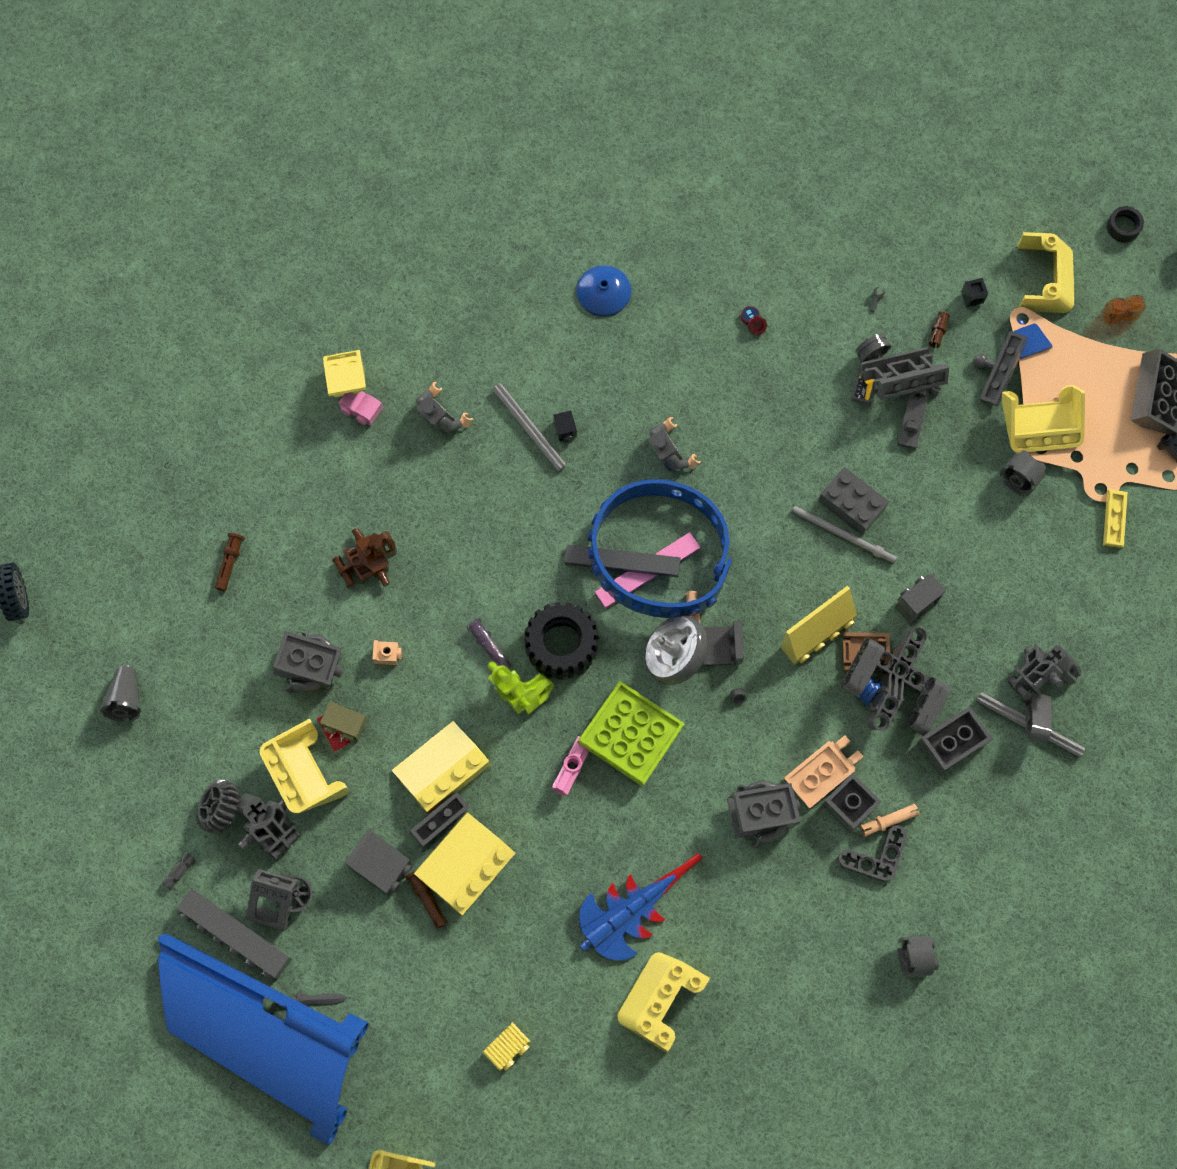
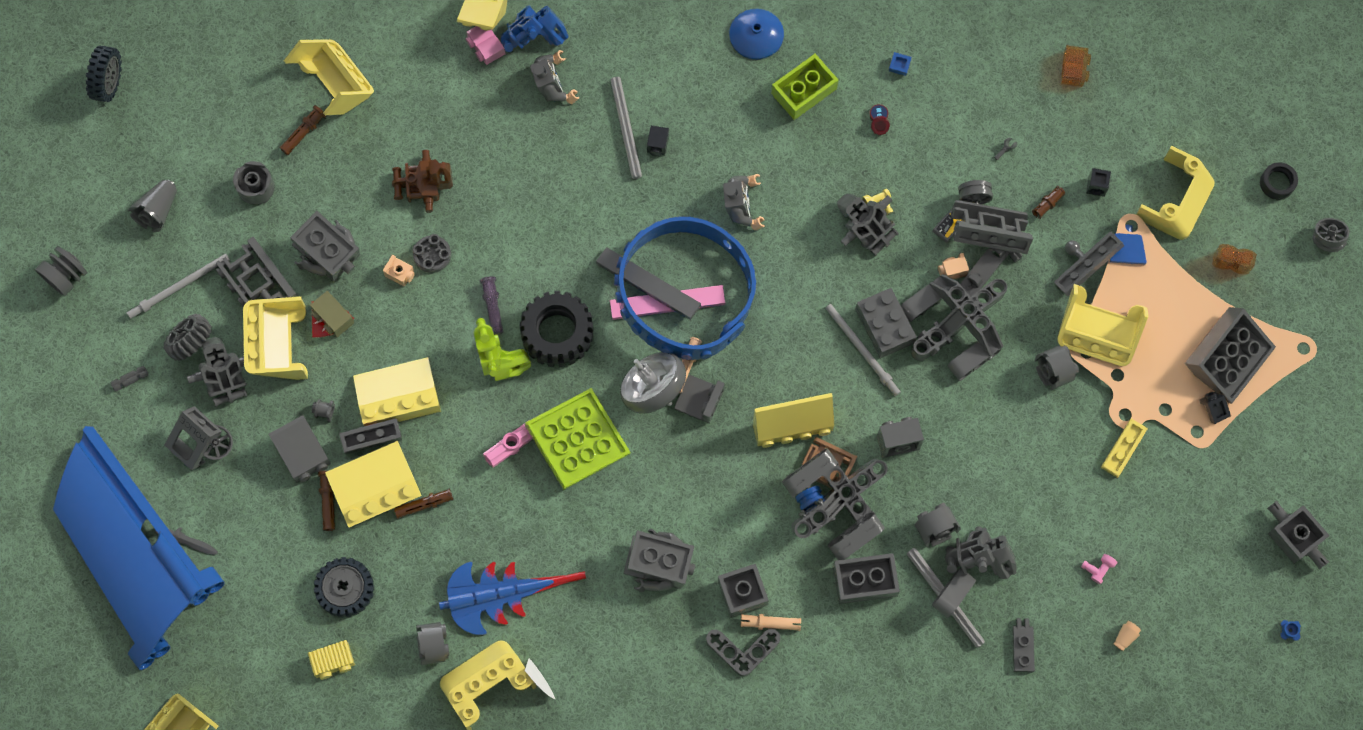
camera: 25 degrees right, 0 degrees up
dark grey brick [177,888,292,980] -> none
dark grey hinge [730,688,747,705] -> none
light nougat tile [784,735,863,809] -> none
none -> dark grey wheel [34,246,88,296]
none -> light grey bar [127,253,230,319]
none -> dark grey fence [216,237,297,307]
none -> dark grey brick [233,161,275,205]
none -> light yellow windscreen [284,40,374,115]
none -> dark grey brick [312,399,335,422]
none -> wheel [314,557,374,618]
none -> reddish brown pin [394,488,453,519]
none -> dark grey tile [413,234,451,273]
none -> dark grey brick [416,622,449,665]
none -> blue piece [501,5,569,52]
none -> white sticker [525,658,556,700]
none -> lime brick [771,53,839,120]
none -> dark grey piece [837,193,899,256]
none -> light yellow piece [862,189,893,215]
none -> blue plate [889,52,912,76]
none -> dark grey piece [901,274,1007,381]
none -> dark grey brick [915,503,961,547]
none -> light nougat brick [938,253,969,279]
none -> dark grey hinge [1012,618,1035,672]
none -> clear orange brick [1061,45,1091,87]
none -> bright pink piece [1081,554,1117,584]

